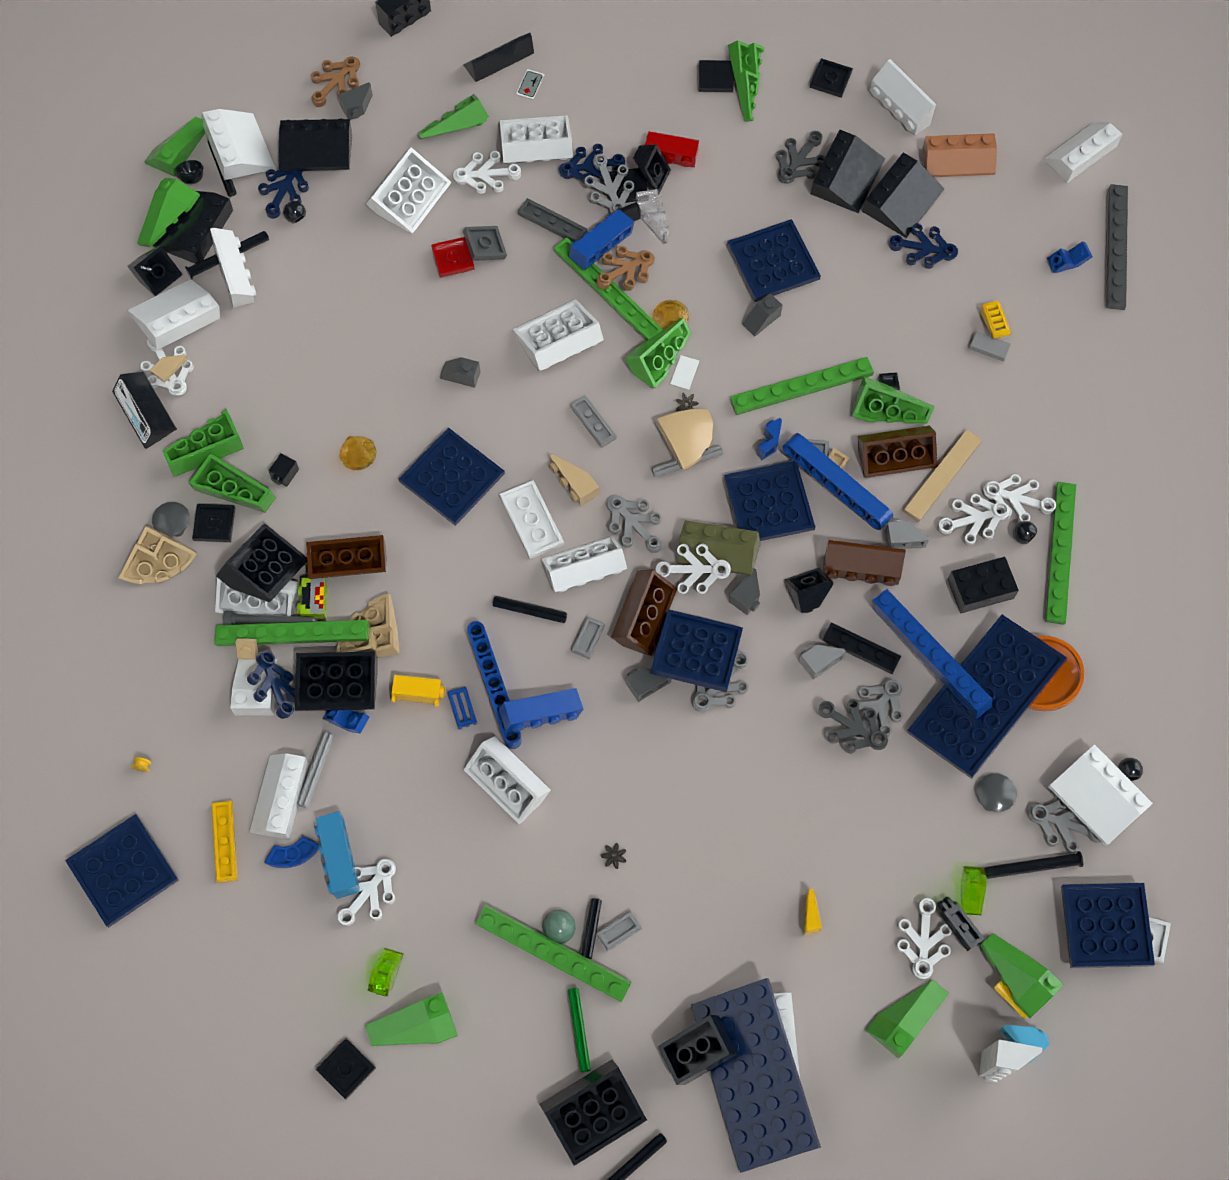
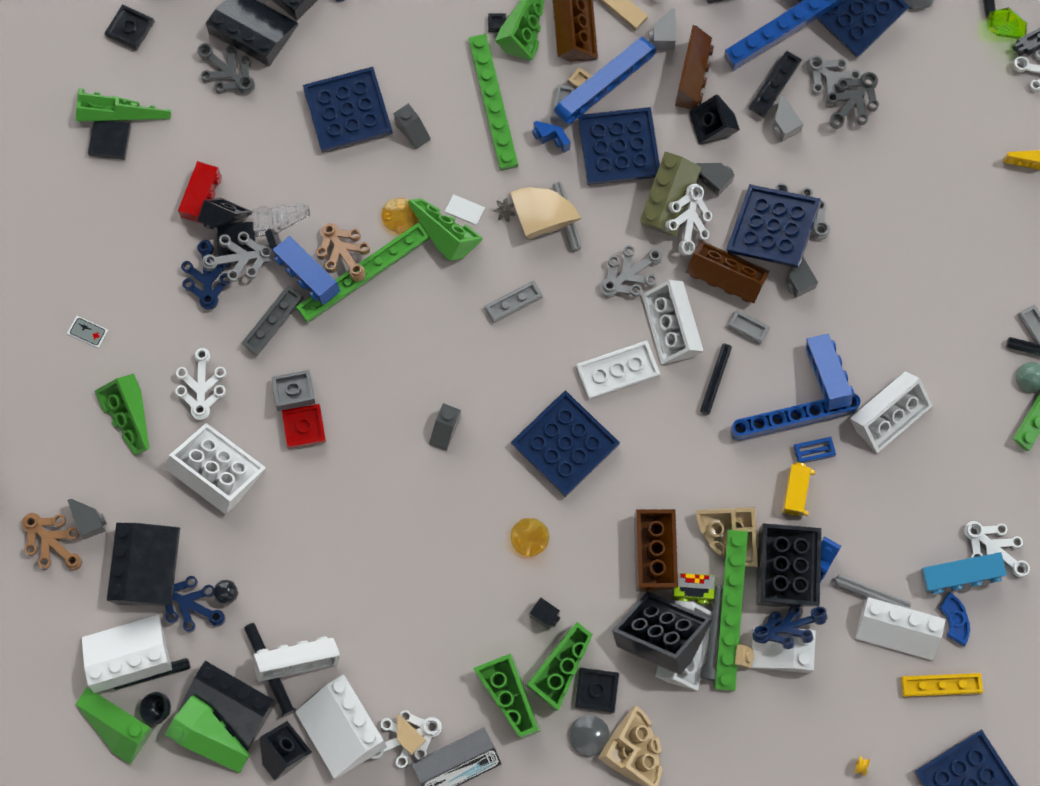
camera: 85 degrees left, 5 degrees up
black slope [463,33,534,82] -> none
white slope [500,115,573,164] -> none
white slope [513,299,604,371] -> none
tan slope [549,454,599,506] -> none
clear smoke plant [601,843,626,869] -> none

